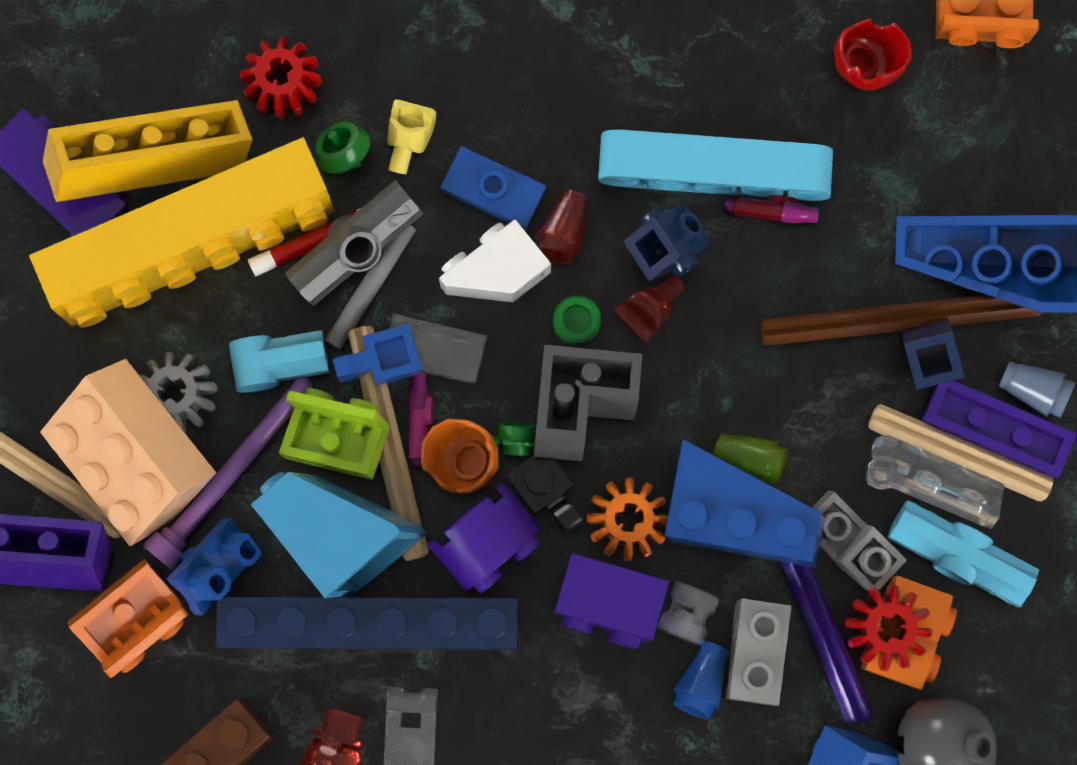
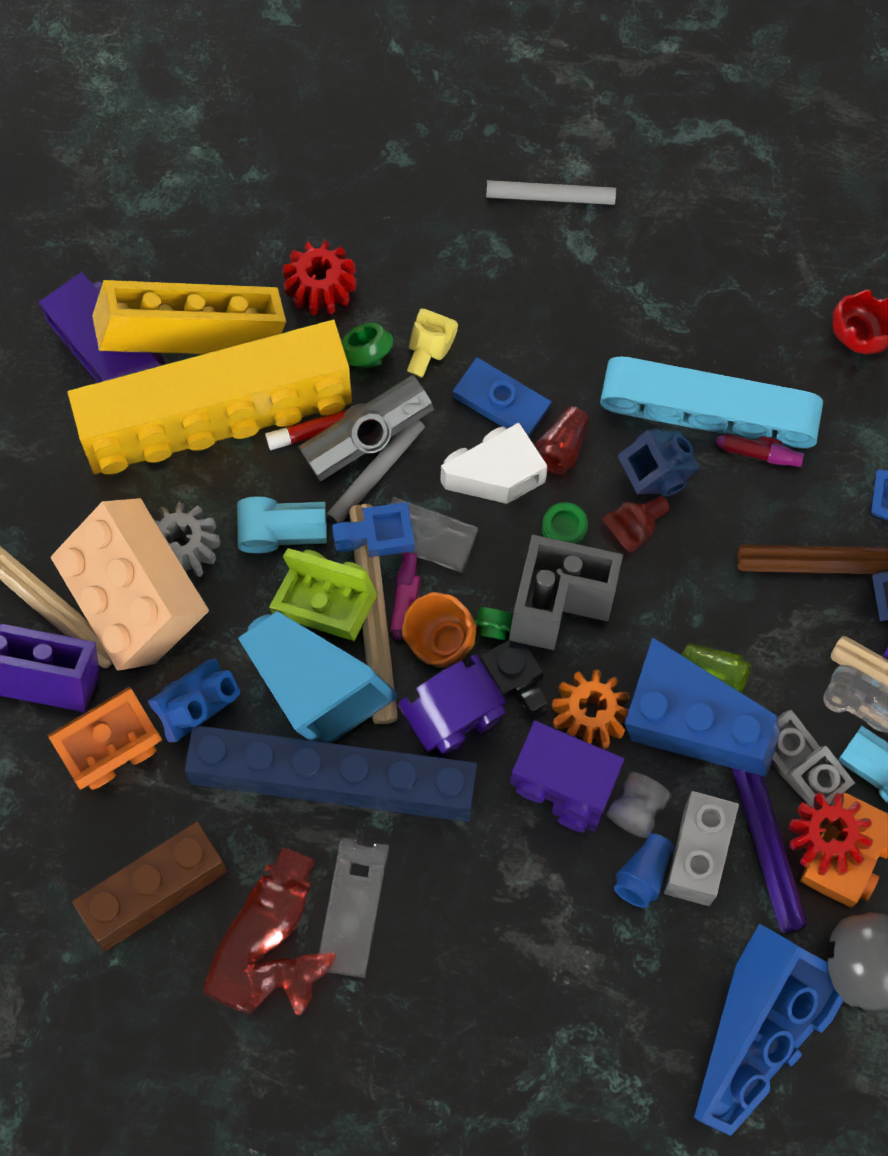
camera: 10 degrees right, 10 degrees down
medium lavender piece [142,377,313,570] -> none

